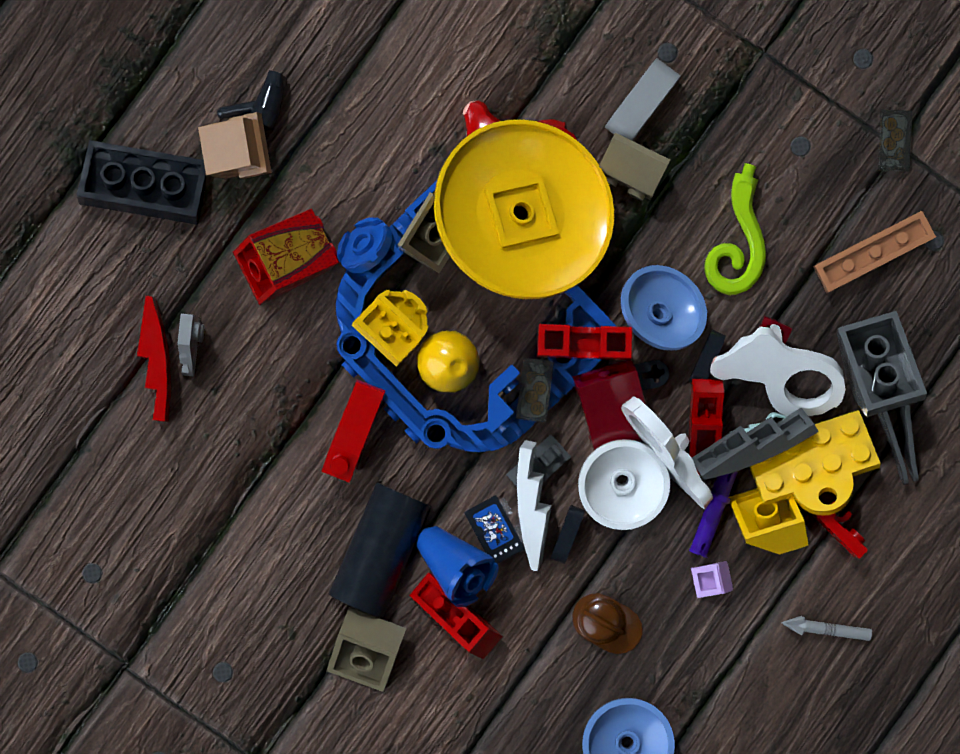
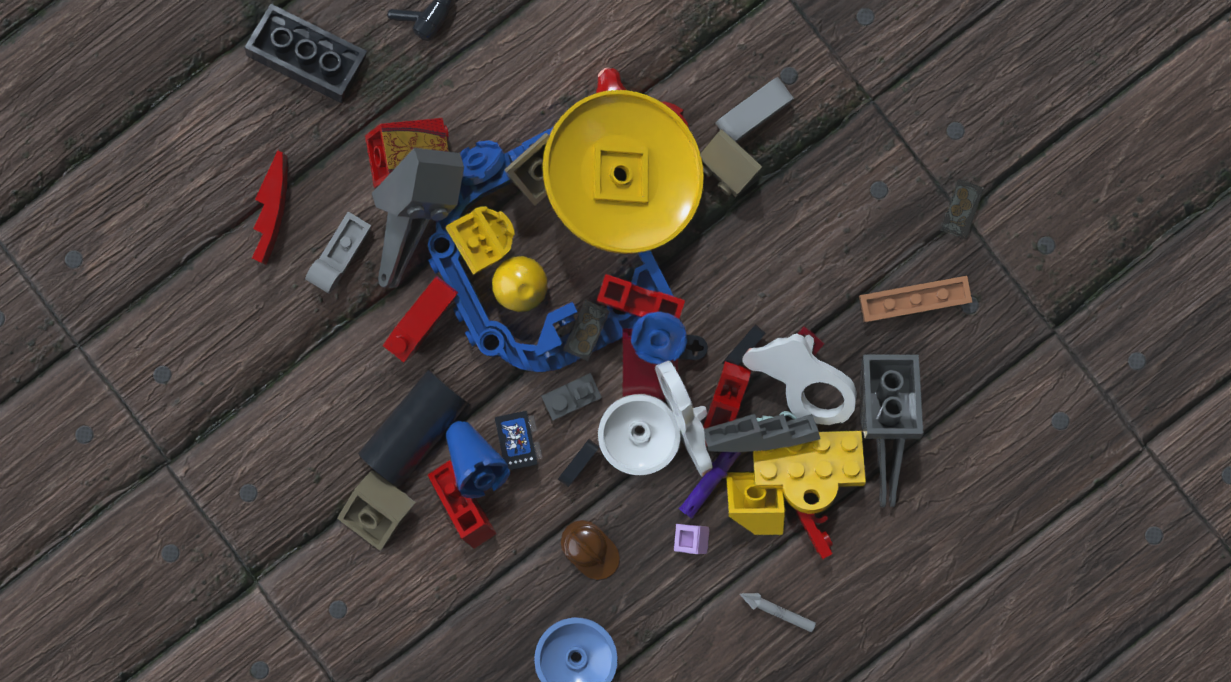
camera: 15 degrees right, 0 degrees up
light grey wing [178,314,205,376] -> none
medium nougat plate [198,112,272,179] -> none
white slope [517,440,551,571] -> none
medium blue dish [621,265,707,351] -> none
lime plant [704,163,766,295] -> none
none -> light grey plate [305,212,373,294]
none -> dark grey slope [372,148,464,288]
none -> blue tile [631,312,687,365]

